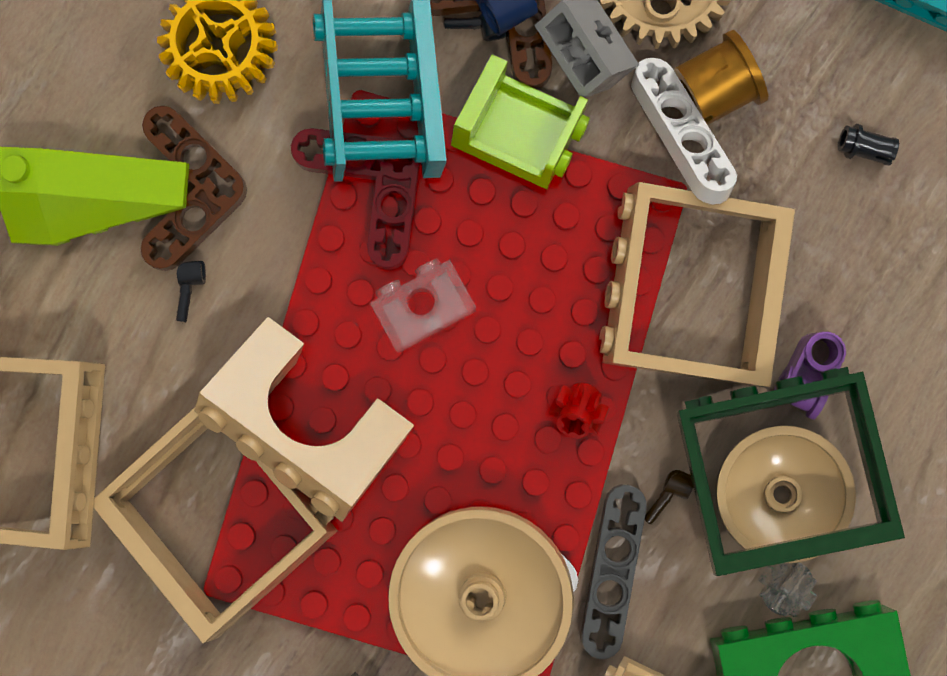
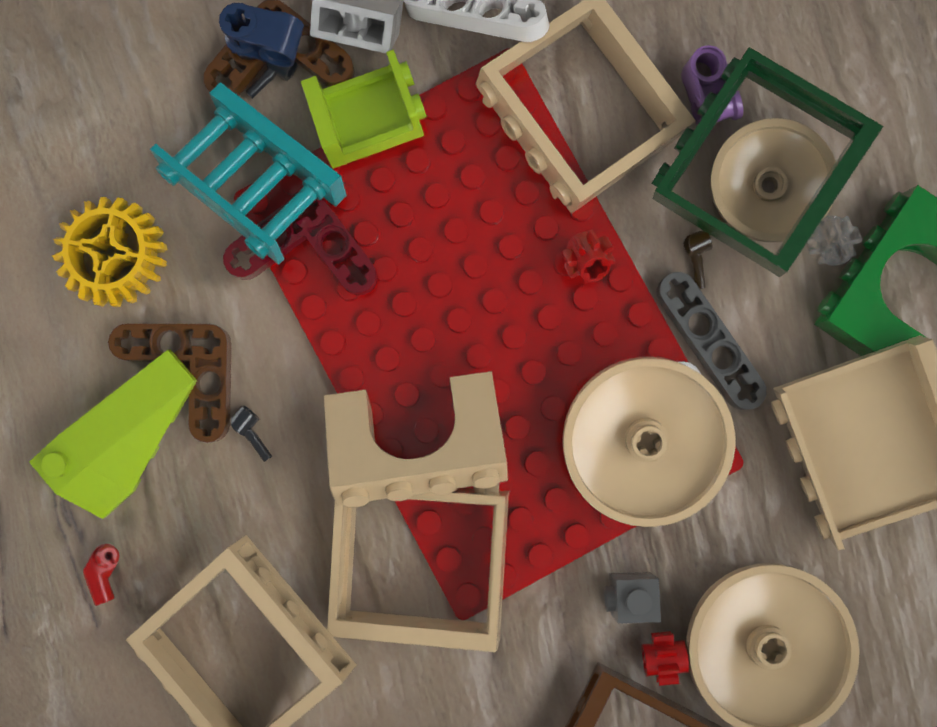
camera: 45 degrees left, 0 degrees up
clear brick [370,258,476,353] -> none

